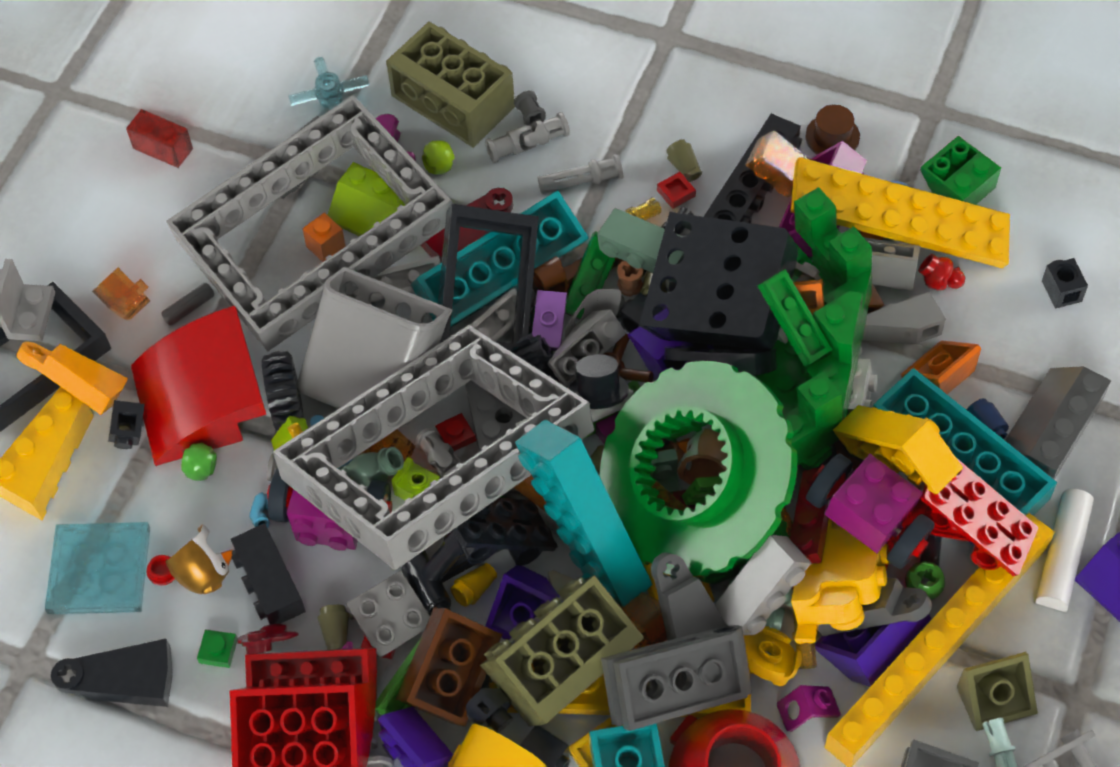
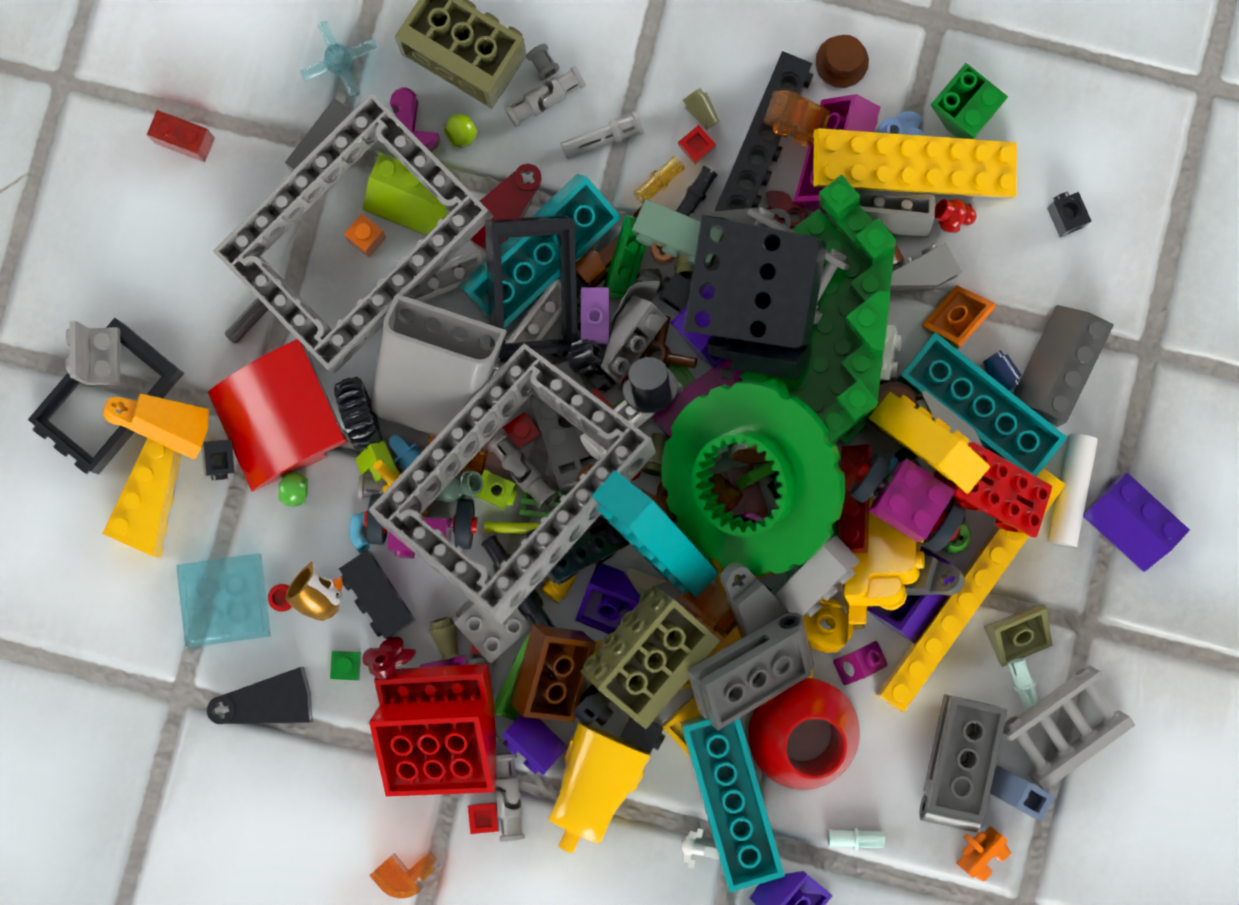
camera: 10 degrees left, 25 degrees up
clear orange brick [92,267,150,320] -> none
green tile [757,269,833,366] -> none
orange brick [793,279,824,315] -> none

